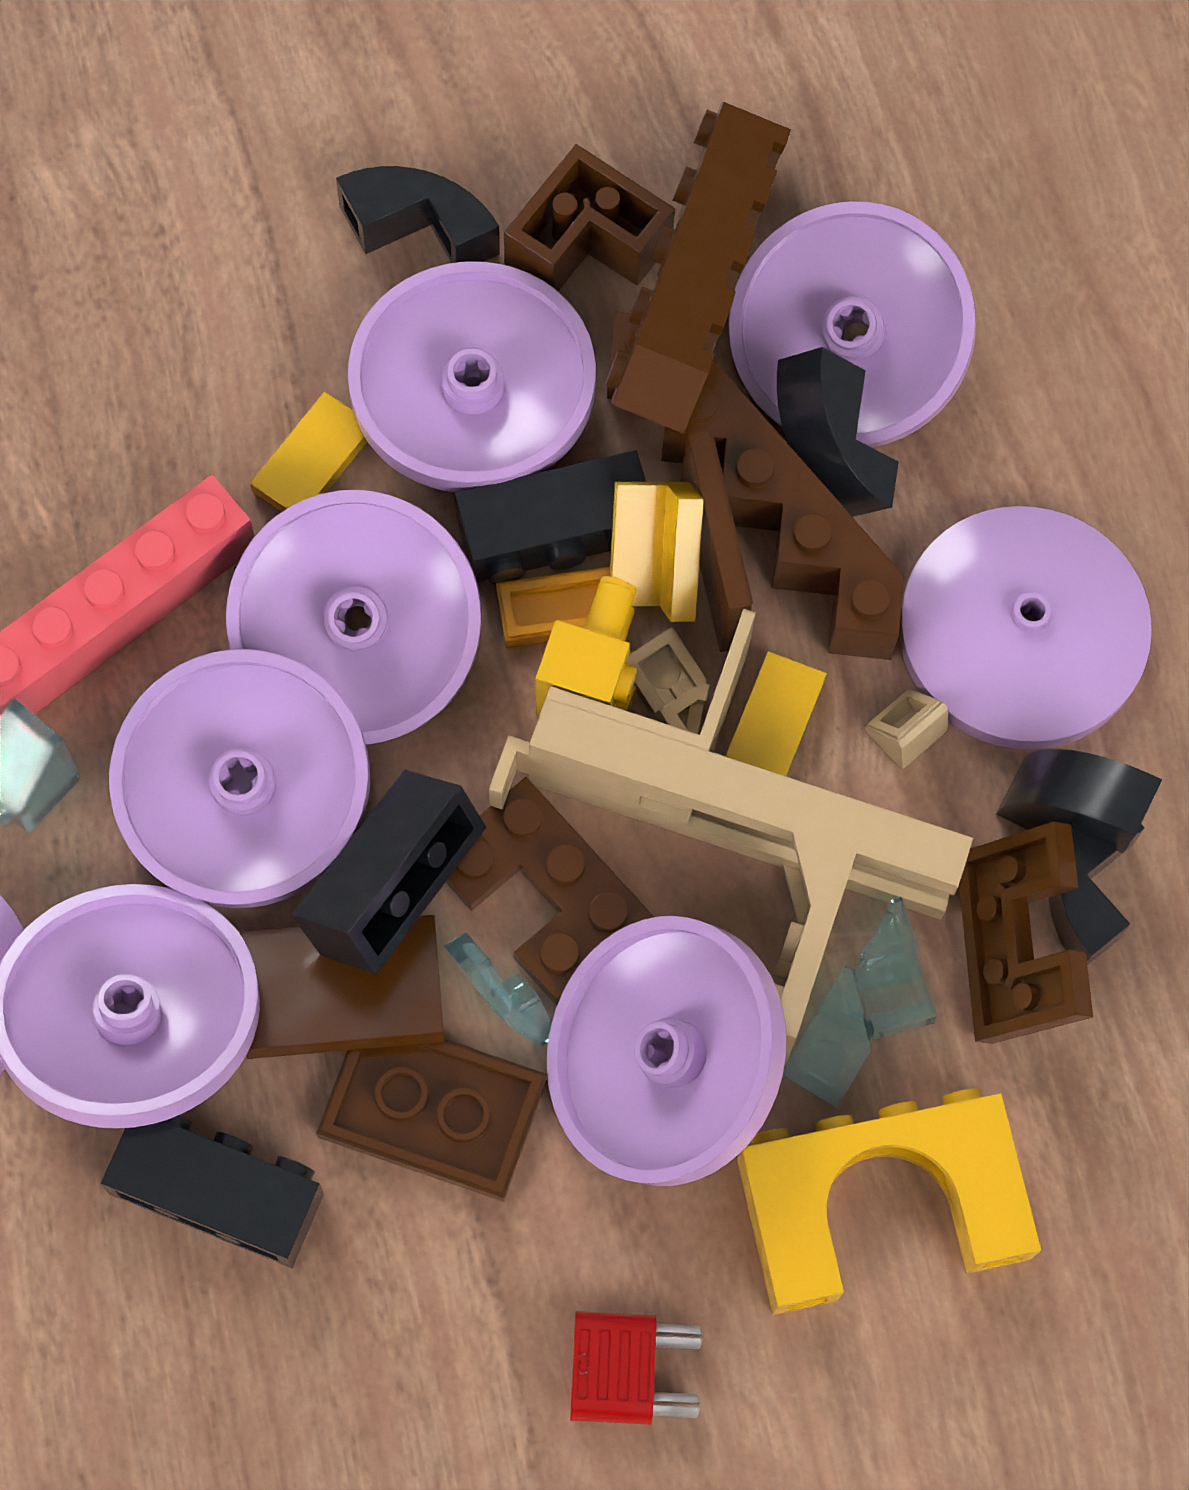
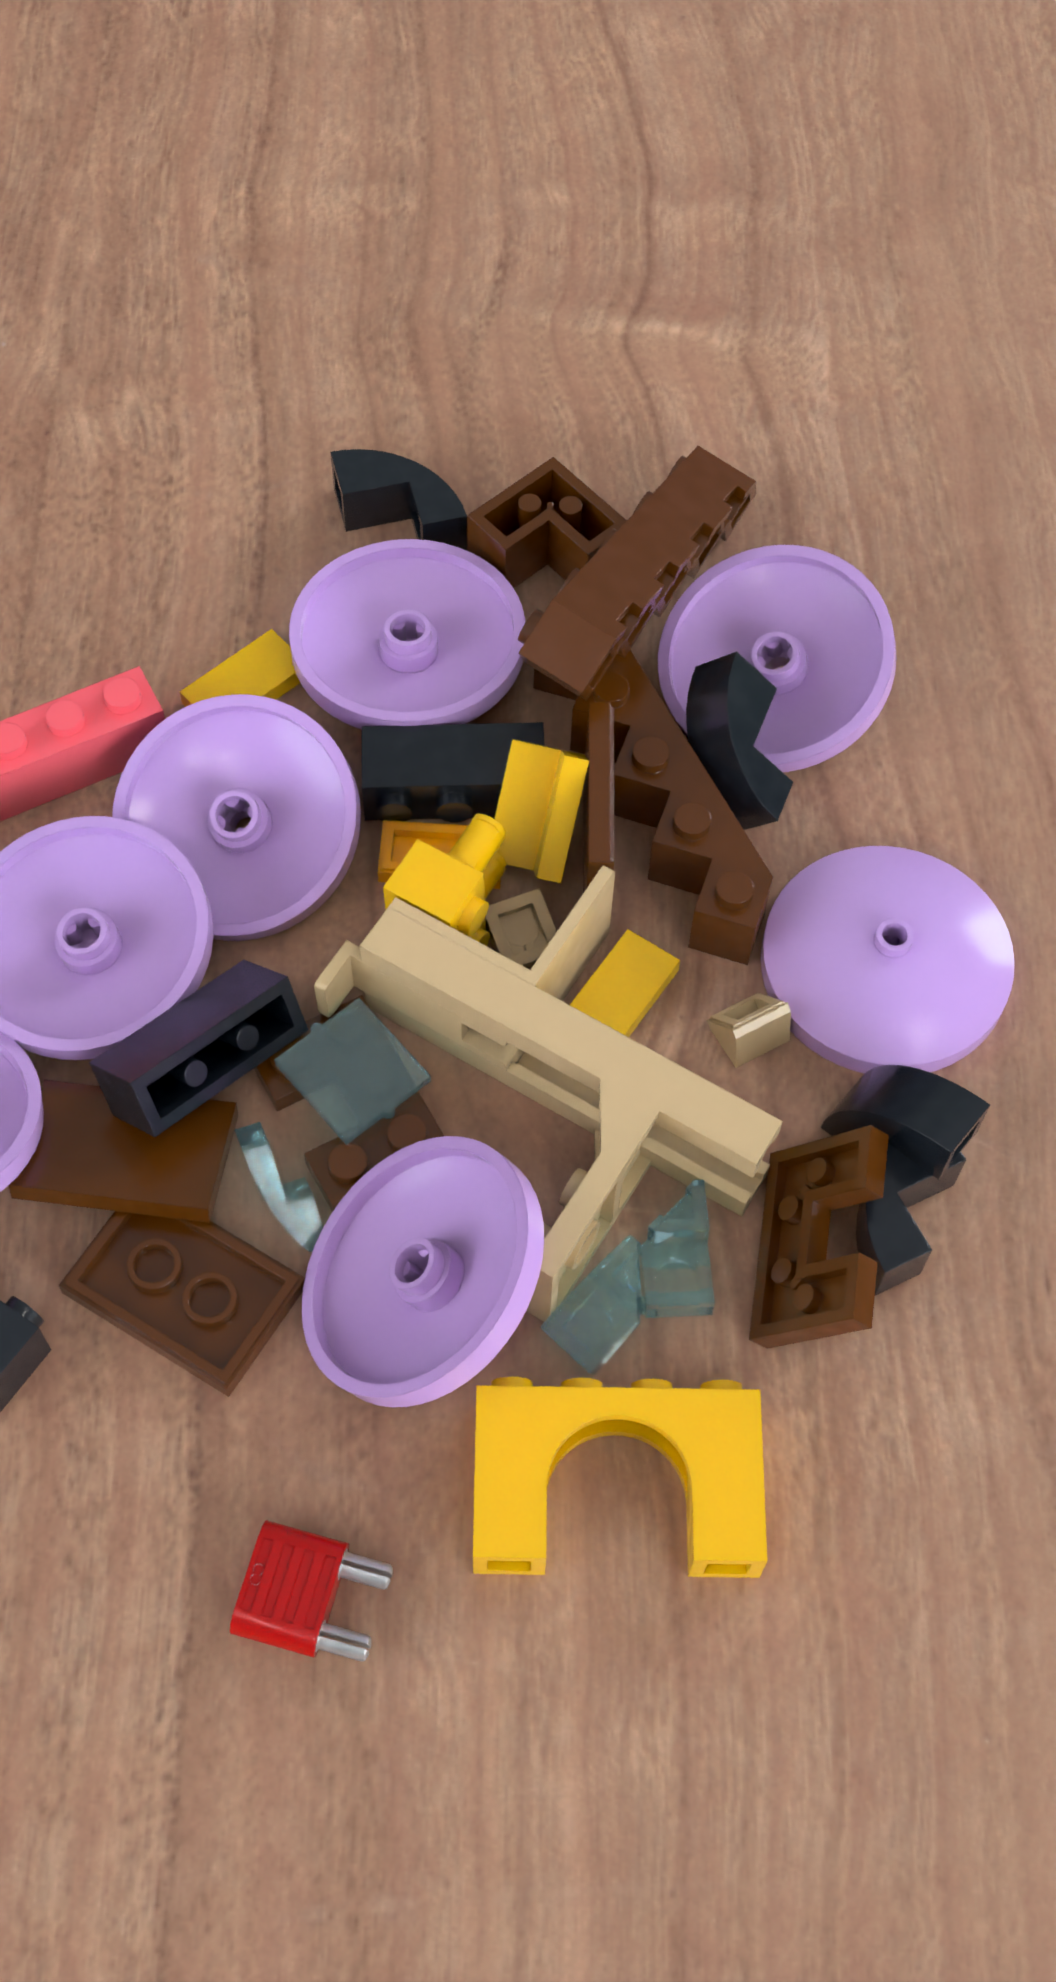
camera: 15 degrees right, 10 degrees down
none -> clear light blue piece [274,998,431,1145]

